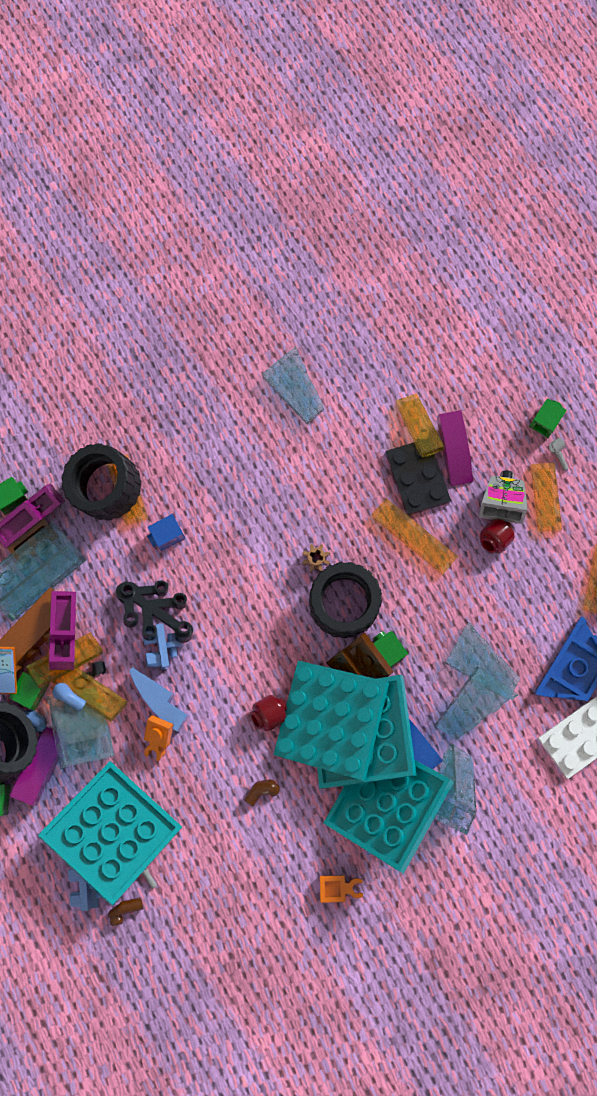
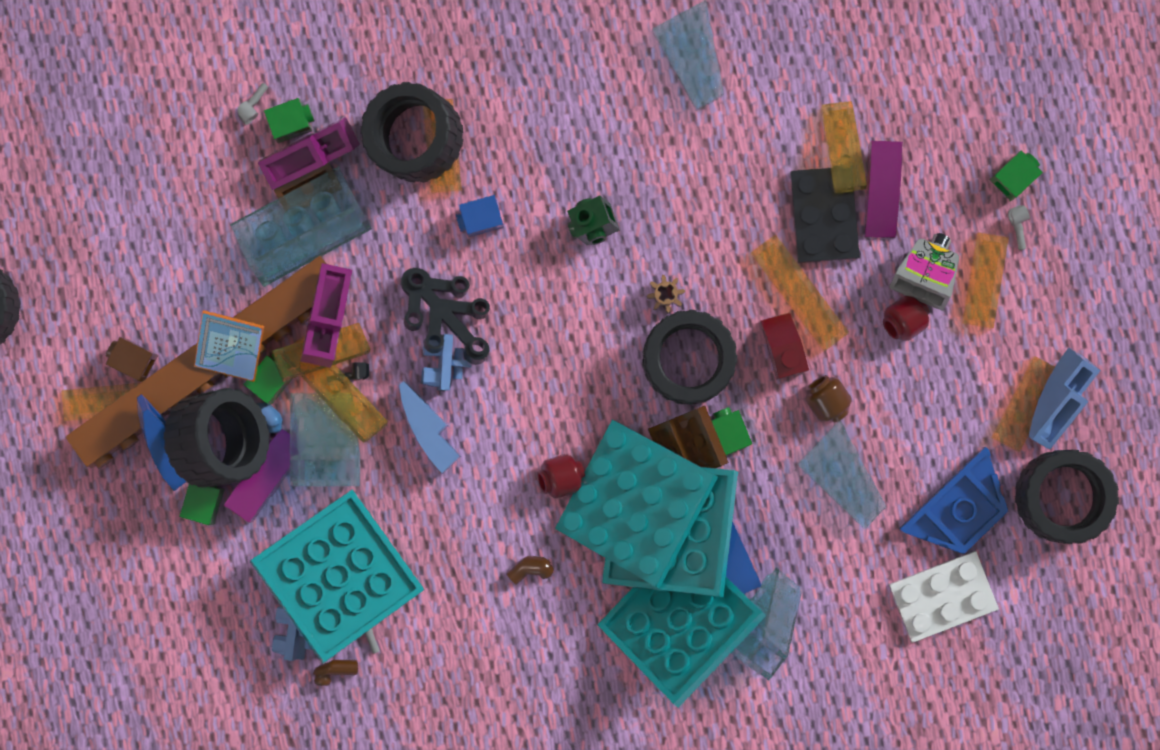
camera: 20 degrees right, 10 degrees up
medium blue arm [52,683,86,711] -> none
orange plate [144,715,174,761] -> none
orange plate [319,875,363,903] -> none
clear light blue wing [436,666,518,740] -> none
none -> dark green brick [567,195,620,246]
none -> dark red slope [760,313,809,380]
none -> reddish brown head [805,375,852,423]

